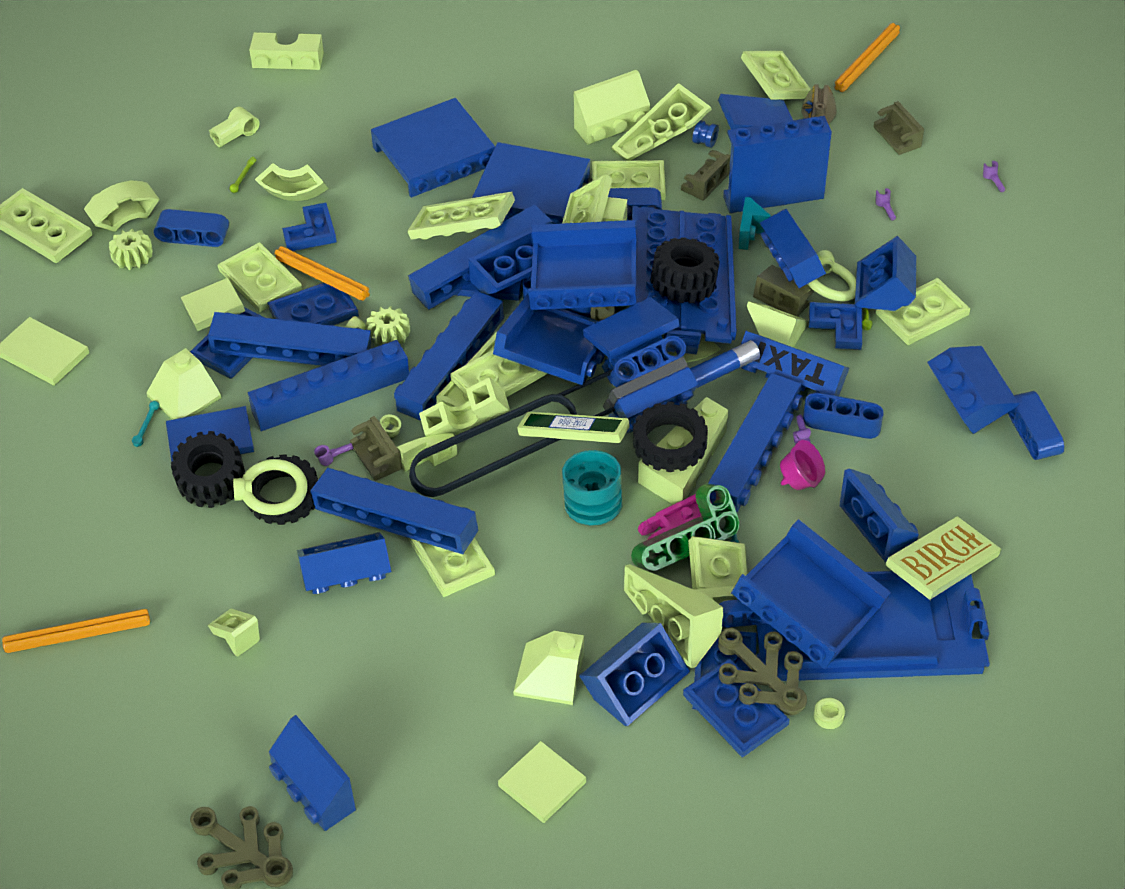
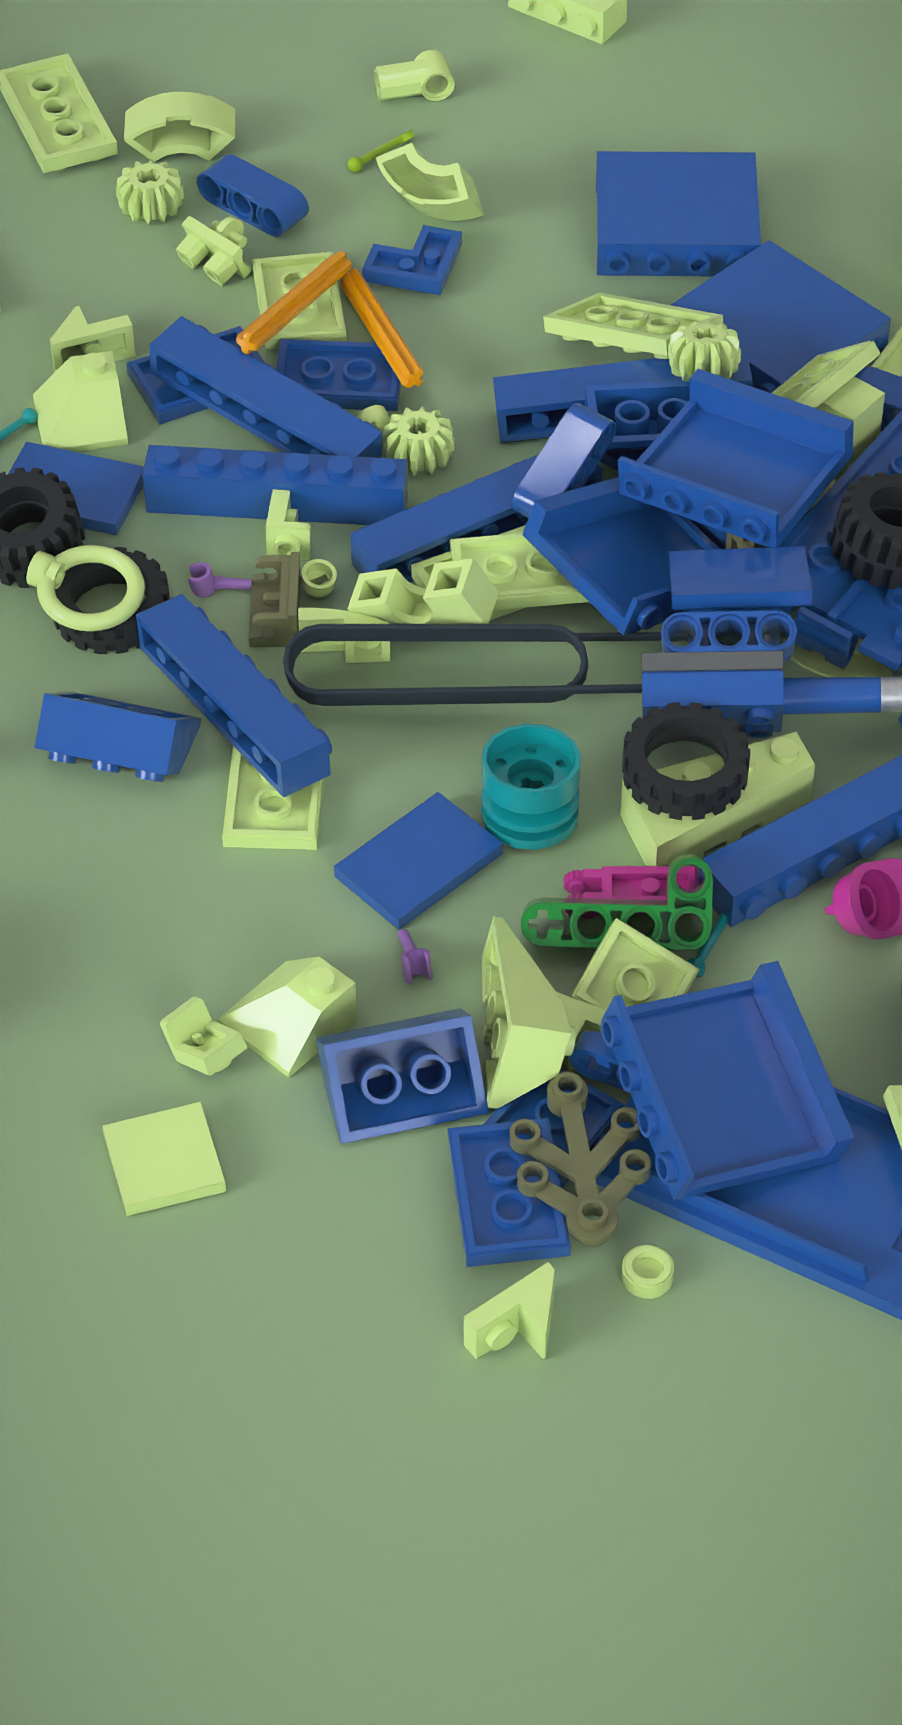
camera: 30 degrees right, 0 degrees up
yellowish green tile [181,278,245,331] -> none
tile [517,412,630,443] -> none
none -> yellowish green slope [50,306,136,372]
none -> yellowish green bracket [160,996,247,1076]
none -> yellowish green hips [175,216,252,286]
none -> light orange axle [236,251,352,354]
none -> yellowish green bracket [266,489,311,560]
none -> blue tile [334,792,503,930]
none -> medium lavender hand [397,929,433,984]
none -> yellowish green slope [463,1262,555,1360]
none -> beam [511,402,617,518]
none -> yellowish green gear [668,321,741,382]

